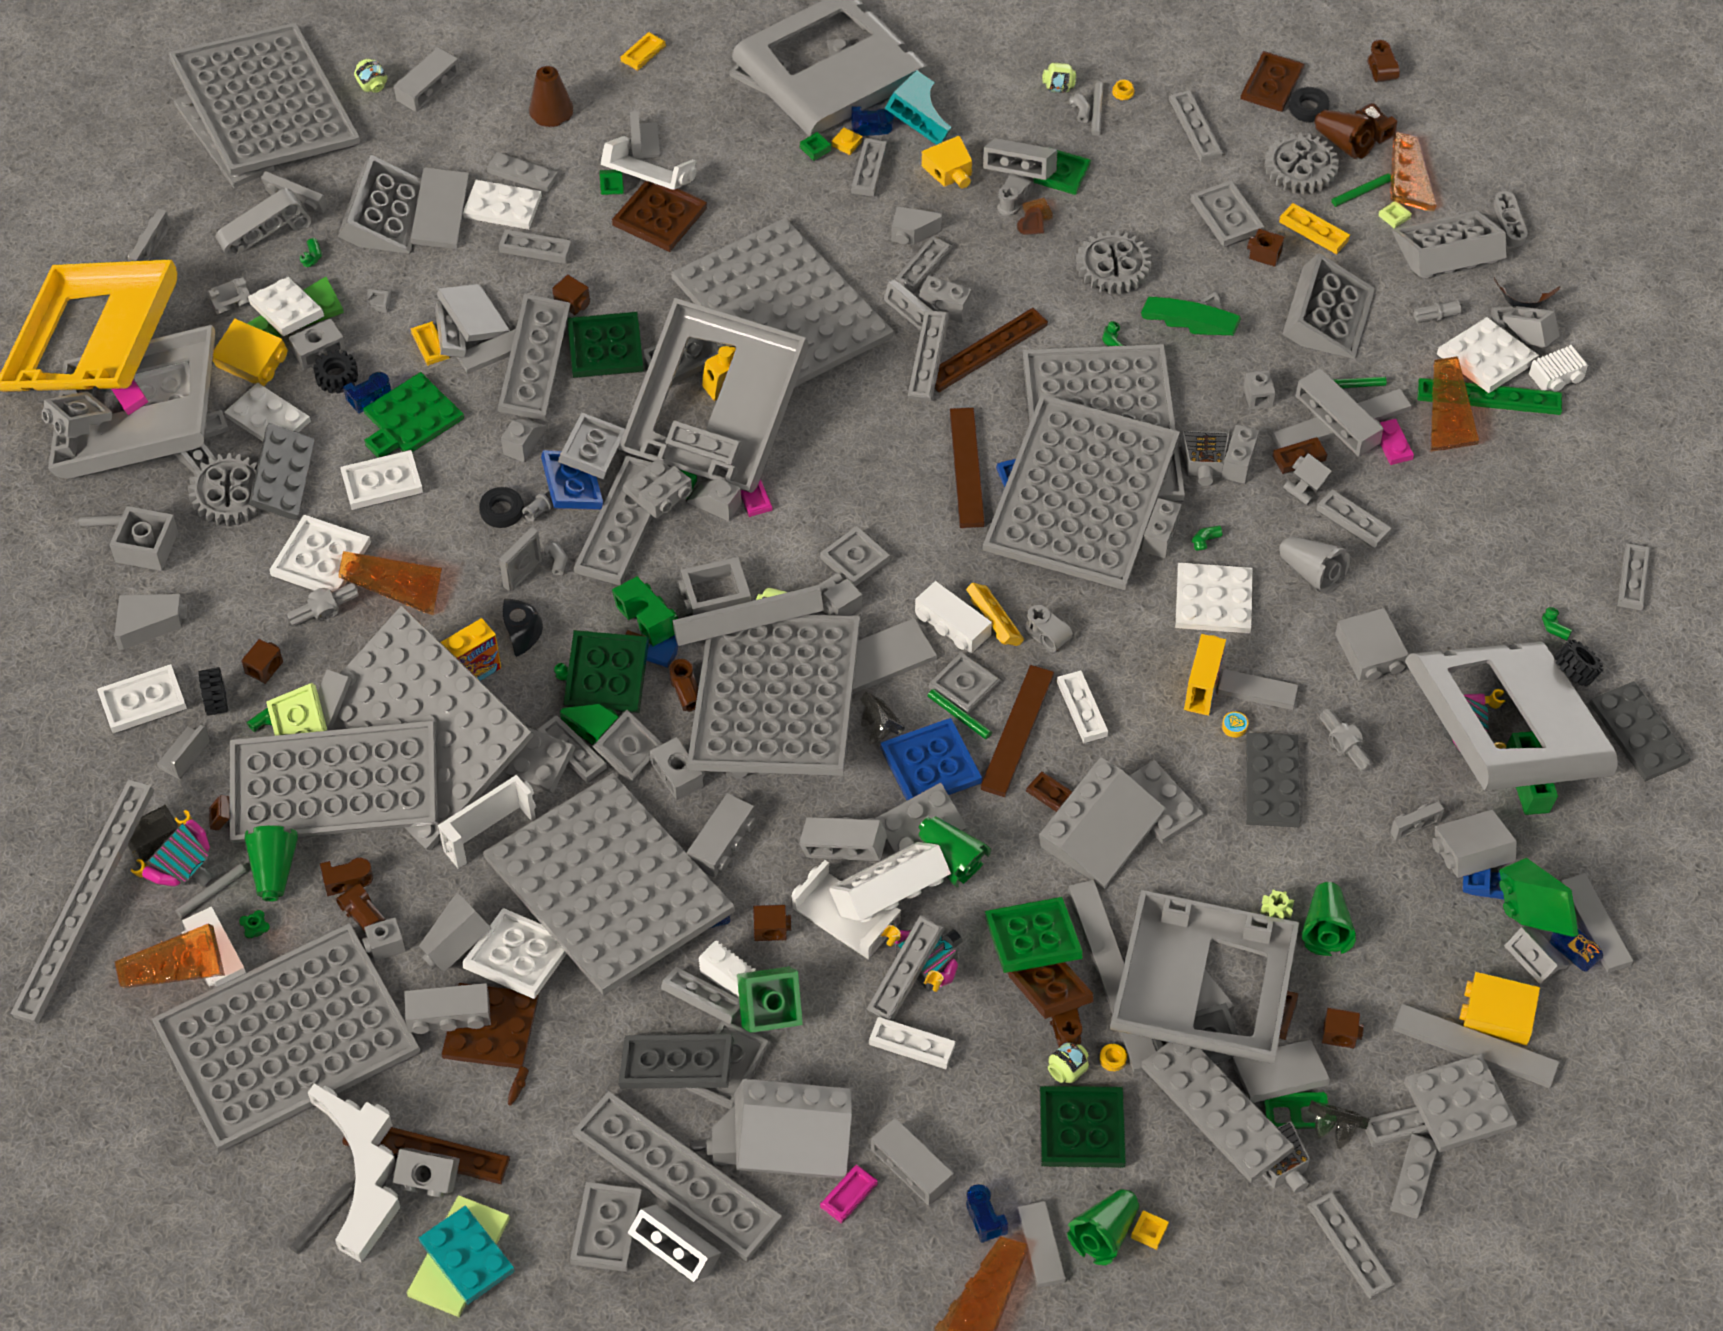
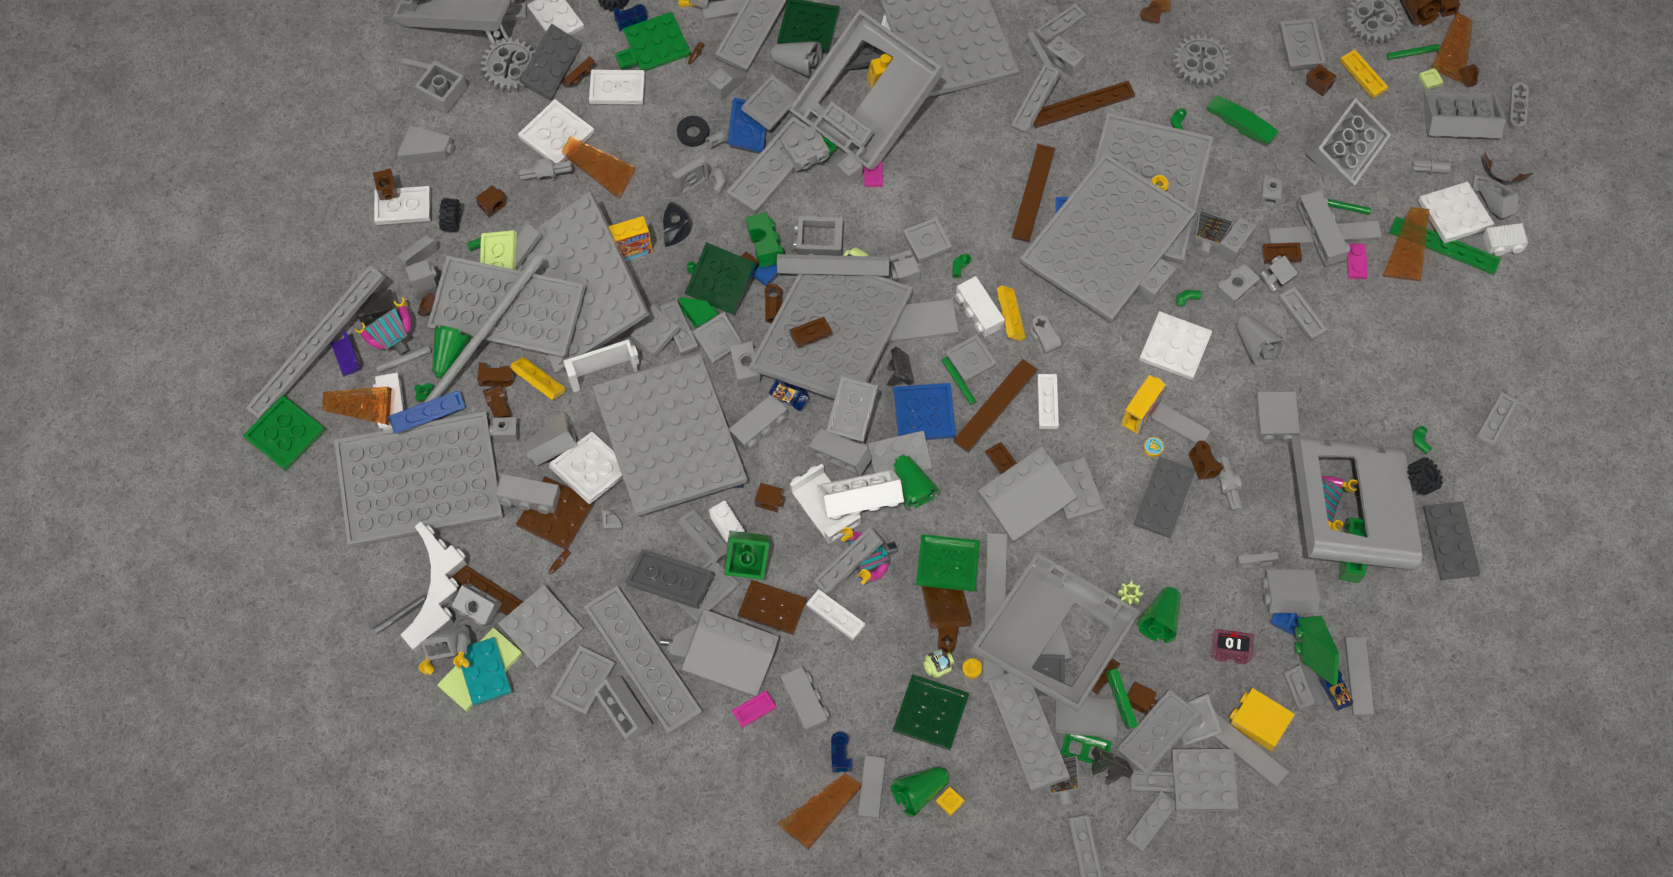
camera: 20 degrees right, 10 degrees up
none -> green plate [243,395,325,471]
none -> dark purple panel [331,330,361,377]
none -> reddish brown brick [373,168,398,200]
none -> blue tile [388,390,466,434]
none -> light grey brick [405,259,439,301]
none -> light grey torso [418,625,470,675]
none -> light grey piece [423,253,545,403]
none -> light grey plate [498,585,583,669]
none -> yellow plate [510,357,566,400]
none -> reddish brown plate [561,56,595,88]
none -> light grey tile [602,510,623,530]
none -> reddish brown helmet [688,42,705,64]
none -> reddish brown tile [738,580,807,635]
none -> clear blue leg [769,379,808,411]
none -> light grey cone [771,41,822,77]
none -> reddish brown plate [789,317,832,348]
none -> light grey tile [826,376,879,442]
none -> green arm [952,253,972,278]
none -> green tile [1105,668,1138,729]
none -> light grey tile [1116,689,1201,776]
none -> yellow plate [1151,175,1169,191]
none -> light grey tile [1181,694,1223,746]
none -> reddish brown leg [1189,440,1224,480]
none -> clear pink brick [1210,629,1255,664]
none -> light grey brick [1216,264,1260,309]
none -> reddish brown tile [1460,64,1479,87]

